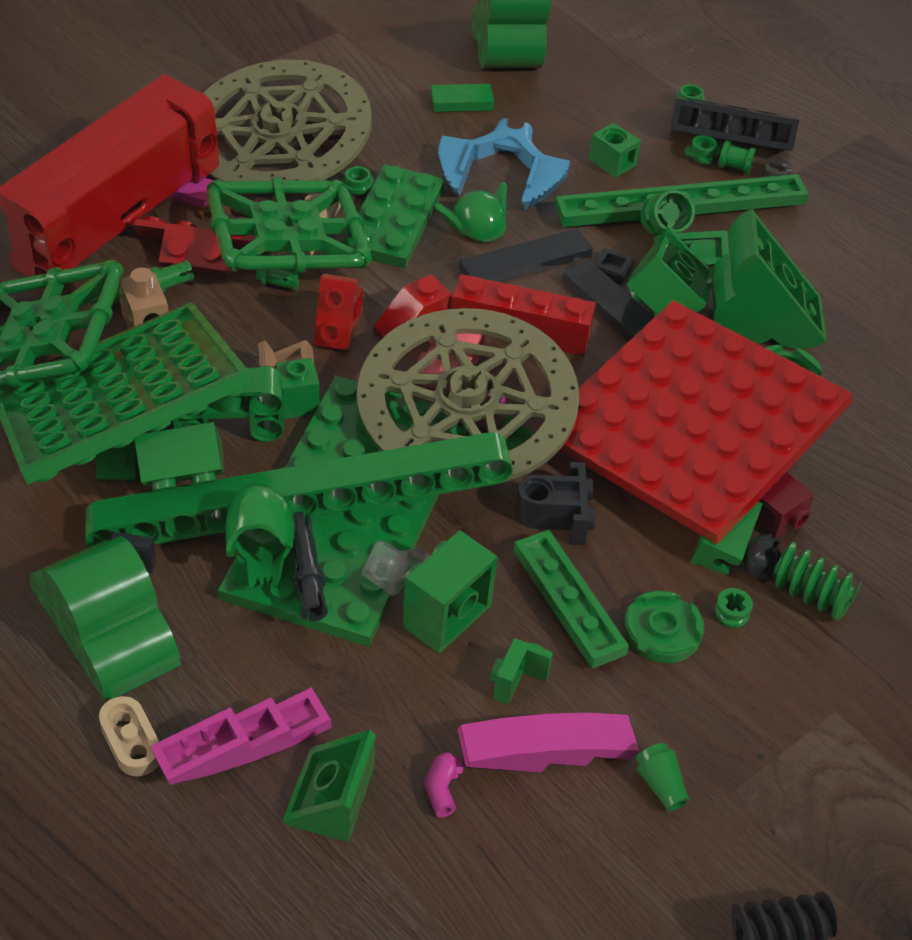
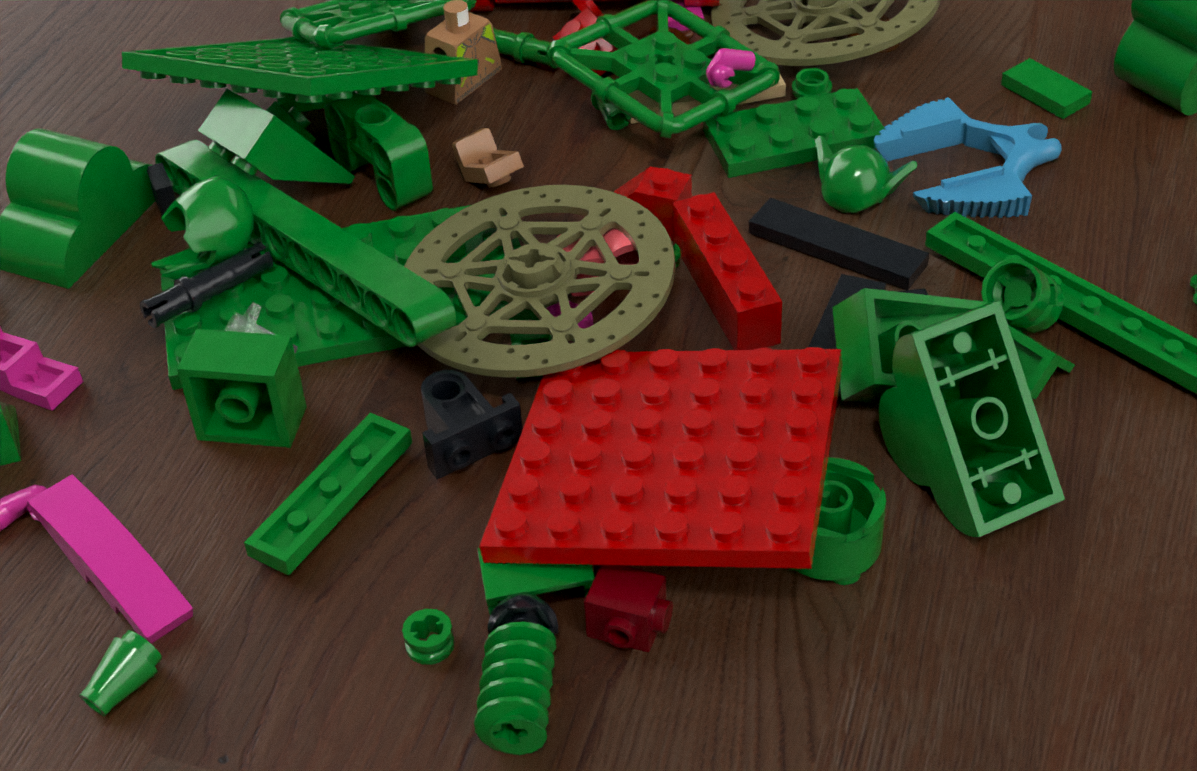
camera: 65 degrees right, 5 degrees down
green brick [276,358,319,419] -> none
red pin [313,273,364,350] -> none
green bracket [490,638,553,705] -> none
green brick [589,122,641,178] -> none
green tile [623,590,704,664] -> none
none -> dark pink arm [706,48,756,88]

